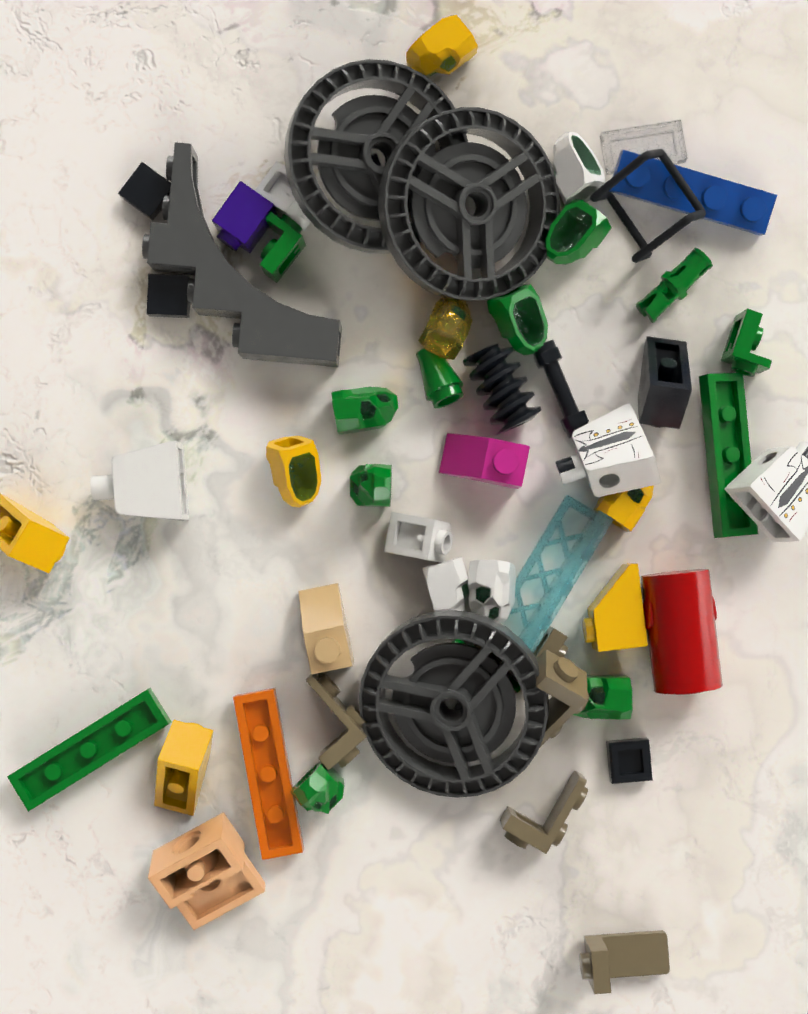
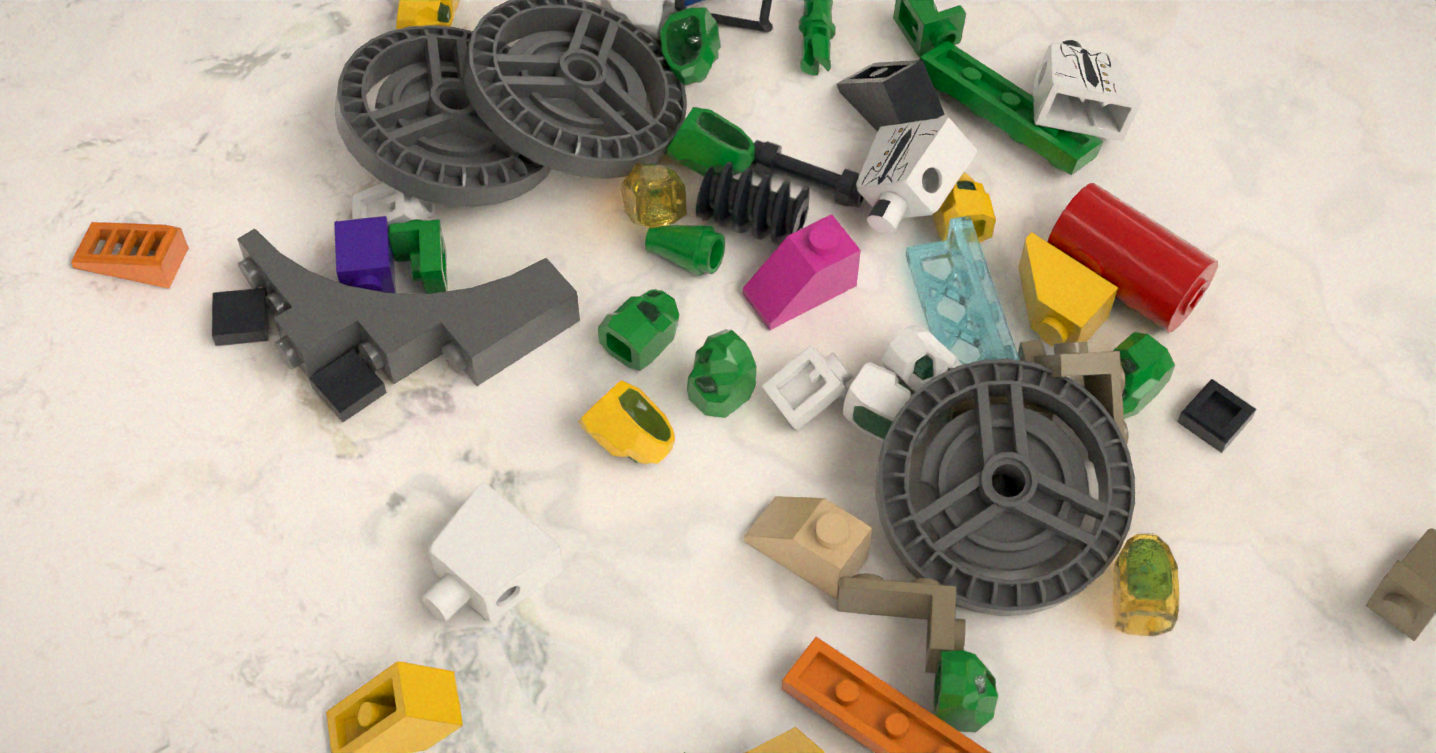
camera: 45 degrees left, 30 degrees down
dark tan bracket [500,771,588,854] -> none
none -> orange slope [71,222,189,289]
none -> rock [1112,533,1180,636]

